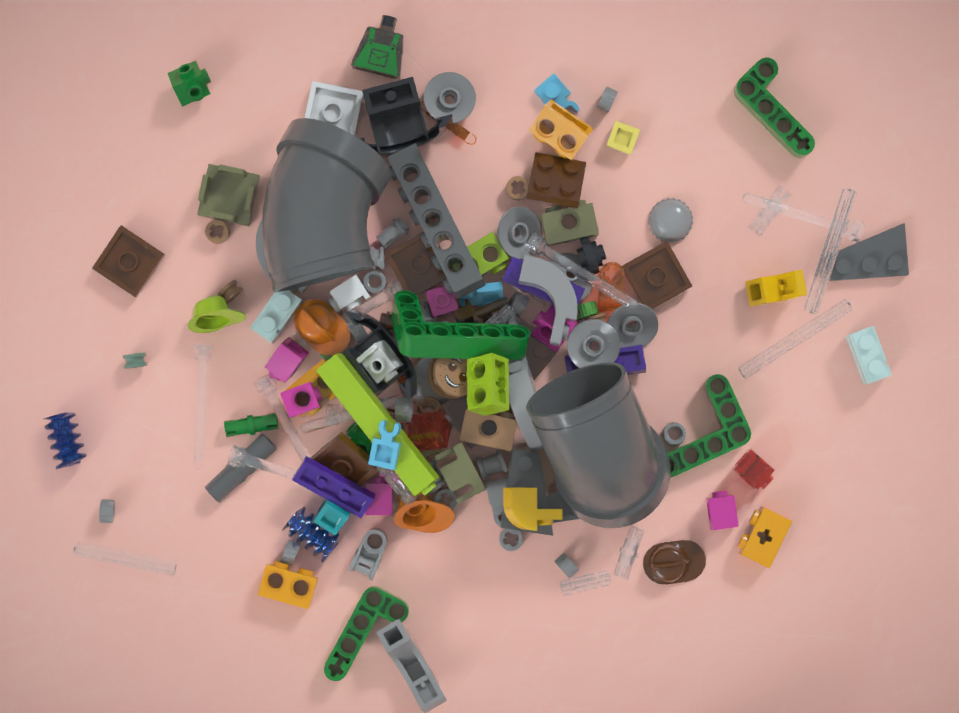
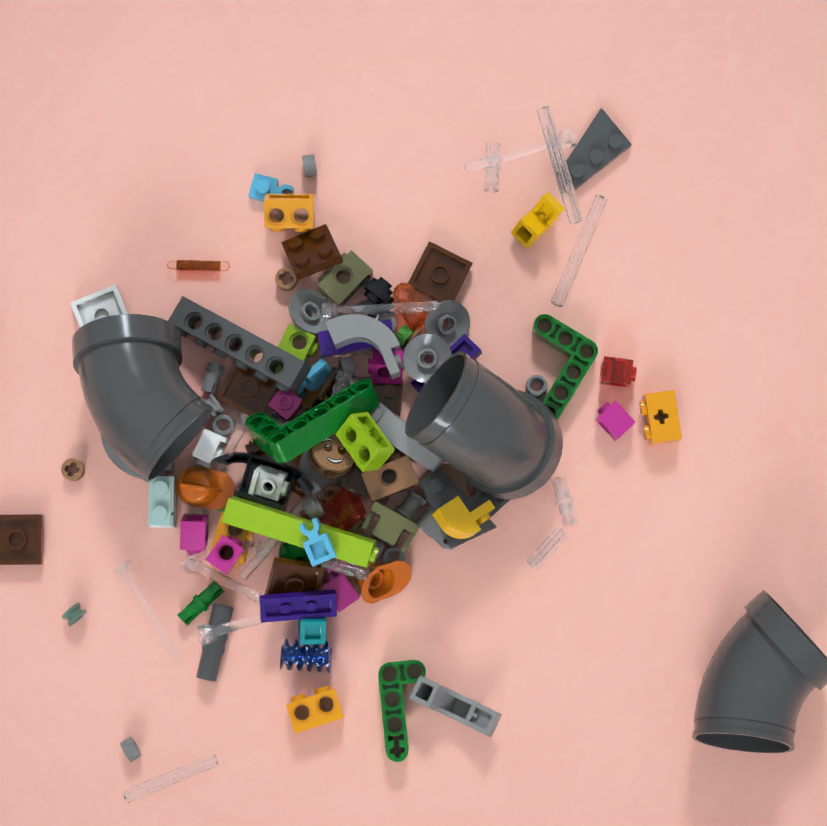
camera: 30 degrees left, 5 degrees down
clear blue piece [43,412,87,470] -> none
lime piece [187,295,246,333] -> none
olive panel [197,164,260,227] -> none
medium nougat bush [217,280,243,304] -> none
light grey axle [280,540,300,566] -> none
light grey axle [346,321,368,343] -> none
light grey piece [348,528,388,581] -> none
torso [351,15,404,80] -> none
black piece [359,77,453,156] -> none
light grey dish [424,72,476,124] -> none
light grey bush [499,529,523,551] -> none
light grey axle [554,553,579,579] -> none
light yellow plate [606,121,640,155] -> none
reddish brown piece [643,540,706,585] -> none
light grey hat [648,198,693,243] -> none
green beam [734,57,815,158] -> none
light aqua brick [845,326,892,385] -> none

